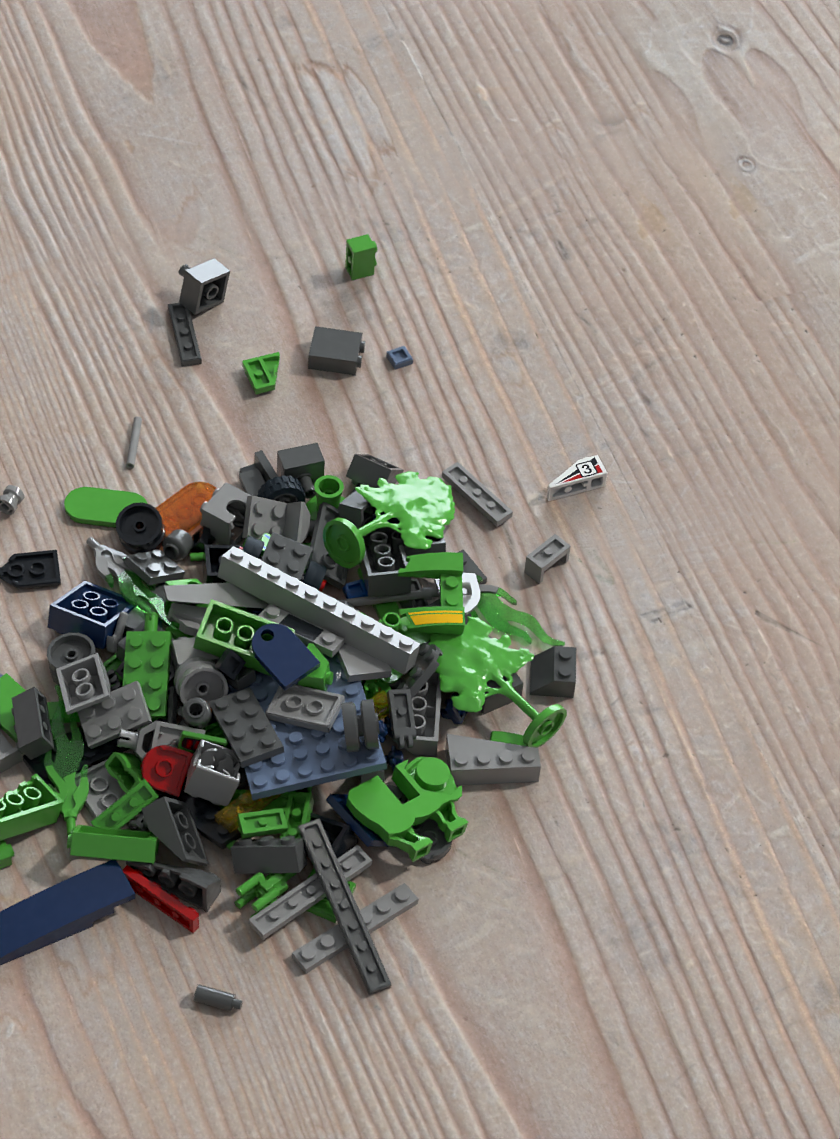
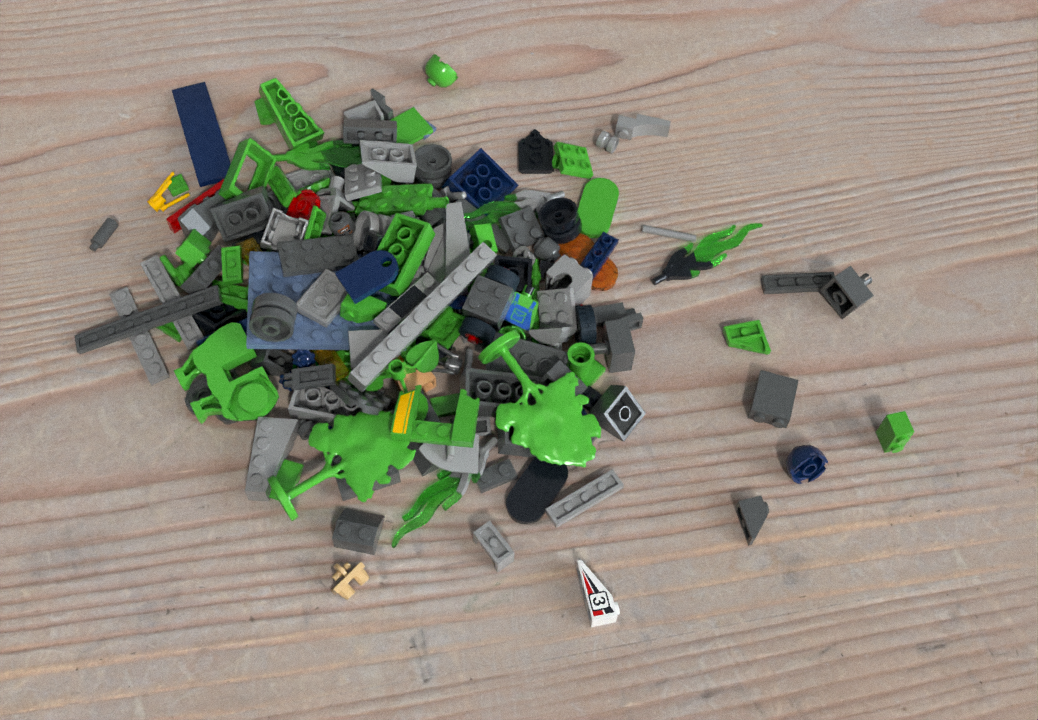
camera: 100 degrees right, 10 degrees up
sand blue tile [386,346,413,370] -> none
none -> yellow plant [147,172,190,212]
none -> bright green tile [168,174,189,197]
none -> bright green brick [175,229,212,267]
none -> dark grey tile [297,419,316,440]
none -> tan hips [331,562,370,600]
none -> black tile [506,457,568,524]
none -> light grey wheel [513,246,536,265]
none -> bright green plate [552,142,593,179]
none -> dark blue tile [580,232,619,281]
none -> piece [651,223,763,285]
none -> dark grey slope [735,496,769,546]
none -> dark blue cylinder [786,445,828,484]

